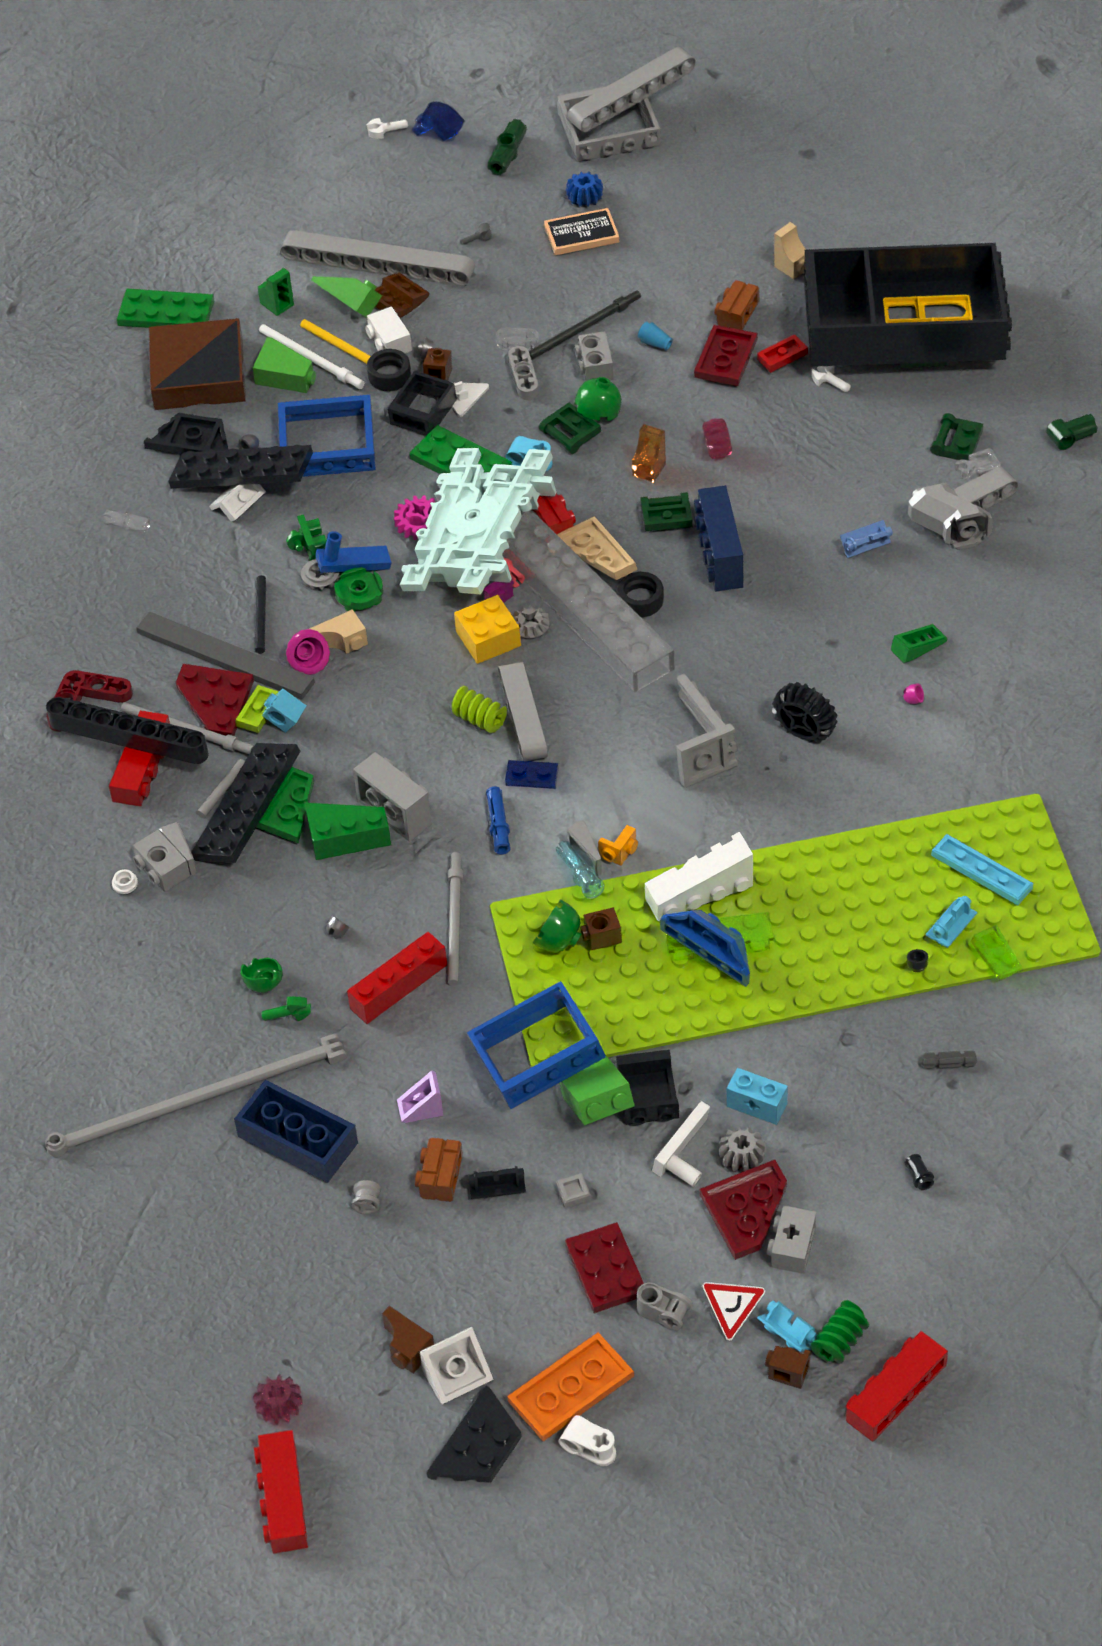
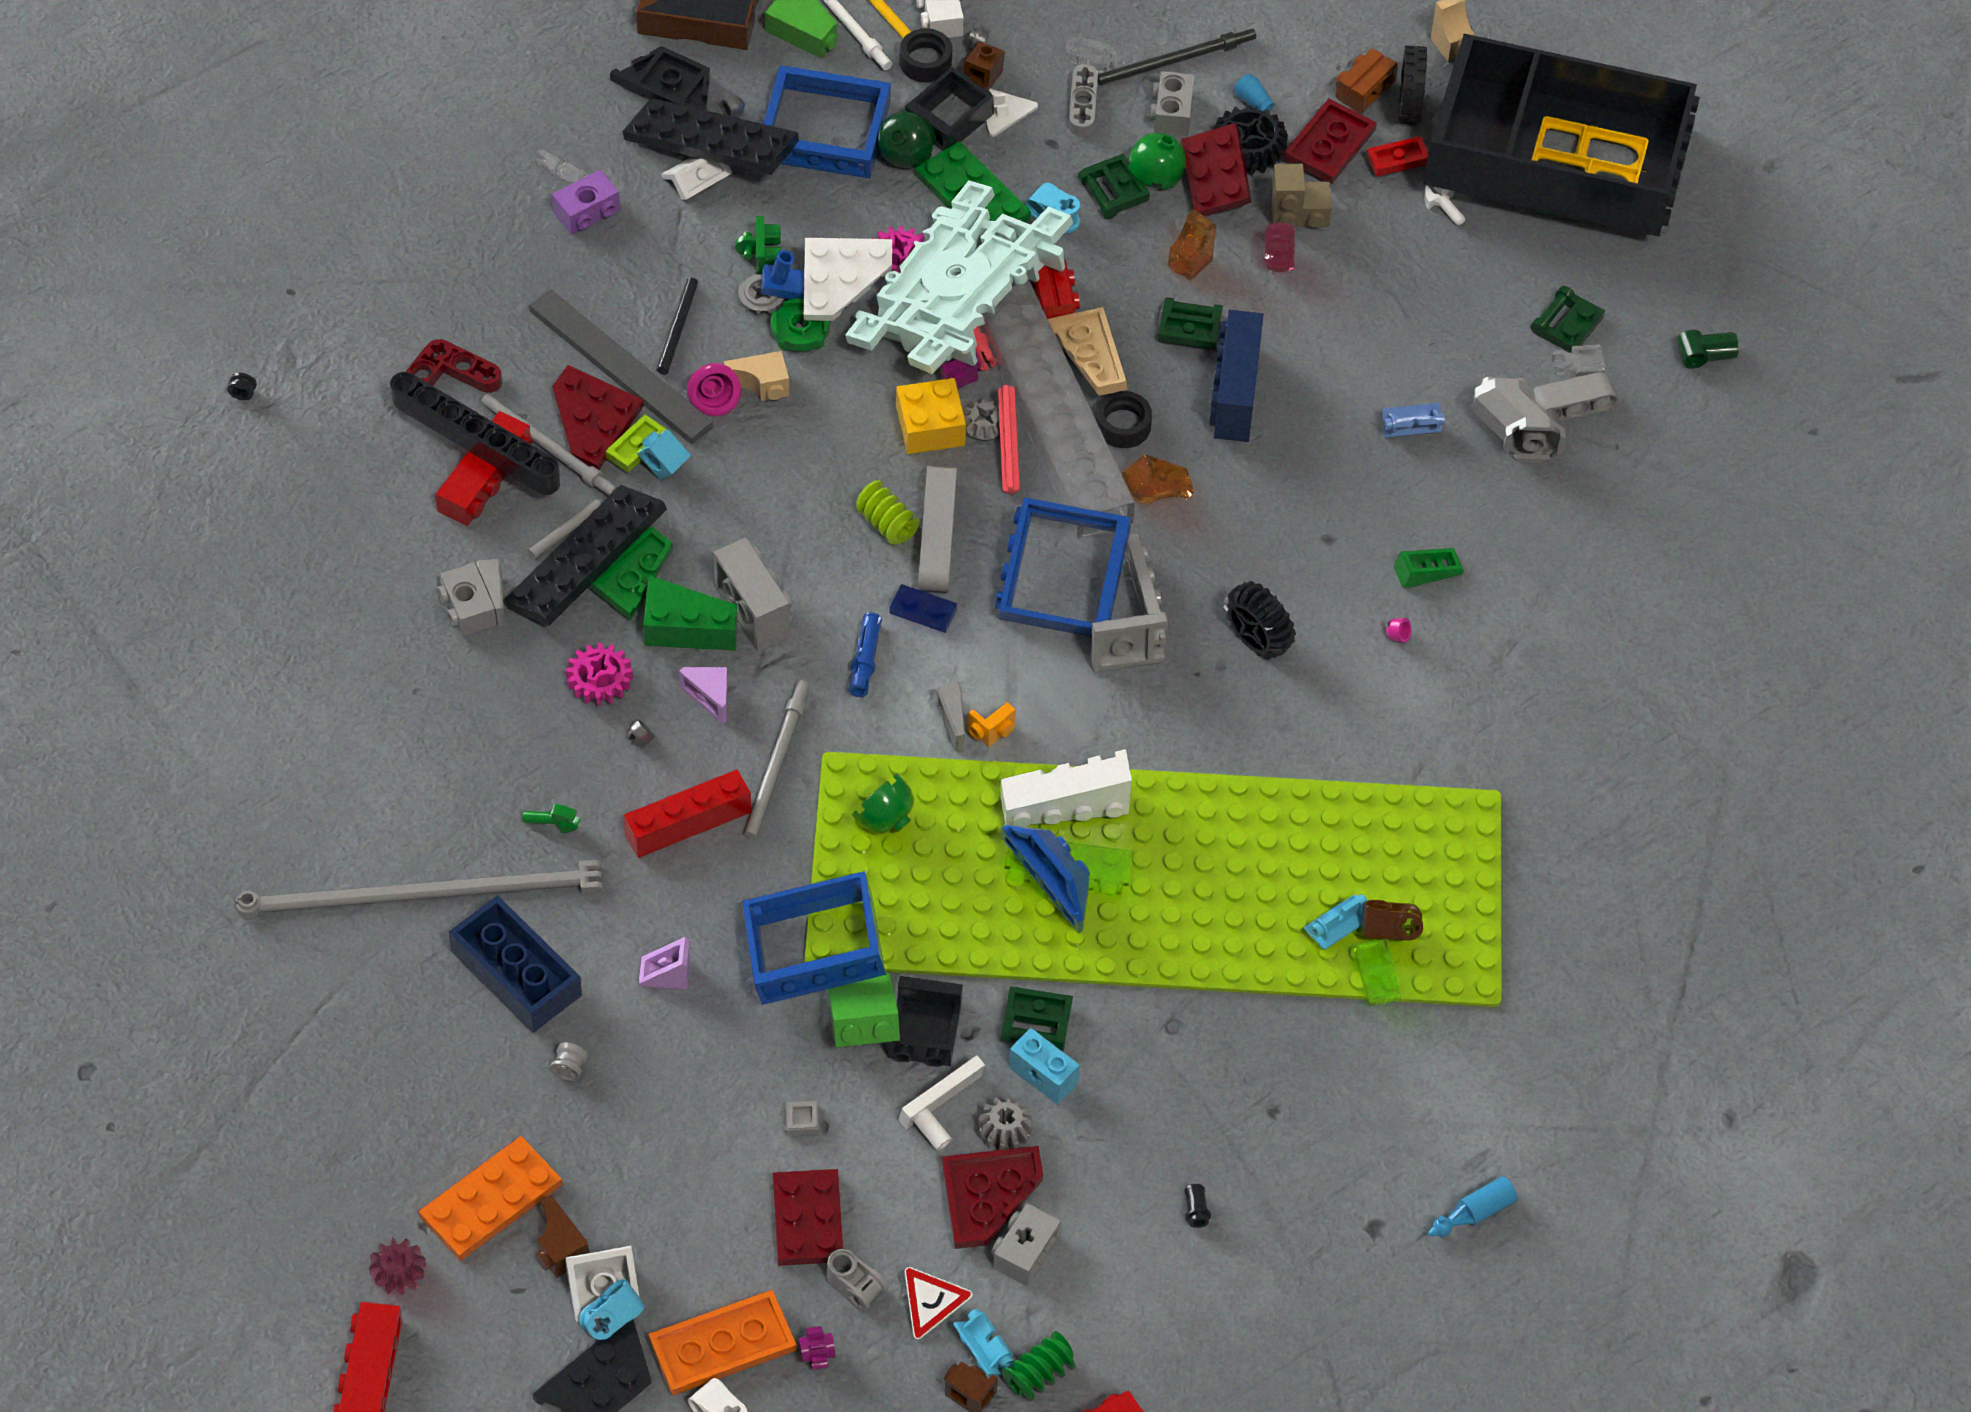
camera: 10 degrees right, 5 degrees up
white plate [112,869,138,894] -> none
green hair [240,957,283,993] -> none
dark orange brick [415,1138,463,1202] -> none
black hinge [468,1166,526,1199] -> none
clear light blue pin [556,841,604,899] -> none
reddish brown brick [580,907,622,950] -> none
black hinge [907,949,928,973] -> none
dark grey axle [923,1050,977,1069] -> none
medium azure tile [932,834,1033,905] -> none
none -> orange plate [418,1136,563,1261]
none -> medium lavender brick [552,169,620,235]
none -> dark pink gear [566,642,633,706]
none -> medium azure piece [579,1279,645,1340]
none -> lavender slope [679,667,728,724]
none -> magenta gear [798,1326,836,1370]
none -> white plate [804,238,892,321]
none -> dark green cylinder [877,111,936,169]
none -> blue window [995,497,1131,637]
none -> coral axle [998,385,1020,494]
none -> dark green plate [1001,986,1073,1051]
none -> clear orange arch [1121,454,1194,505]
none -> dark red plate [1181,123,1252,218]
none -> black gear [1212,105,1288,175]
none -> dark tan brick [1270,164,1332,228]
none -> reddish brown piece [1361,900,1423,941]
none -> black tyre [1398,45,1427,122]

